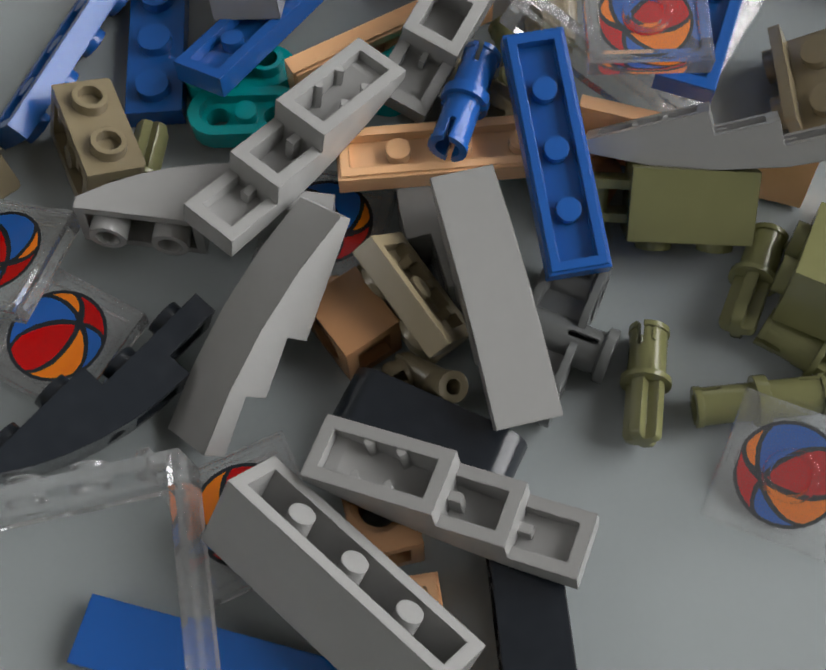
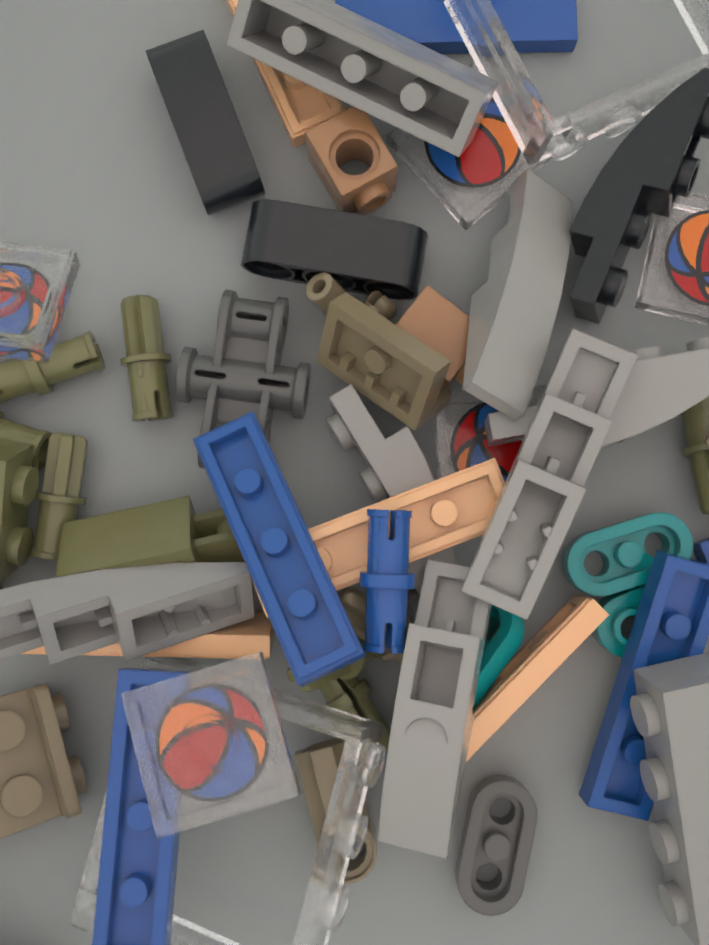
camera: 165 degrees right, 20 degrees up
light grey slope [299,414,599,590] -> none
light grey slope [429,164,563,431] -> none

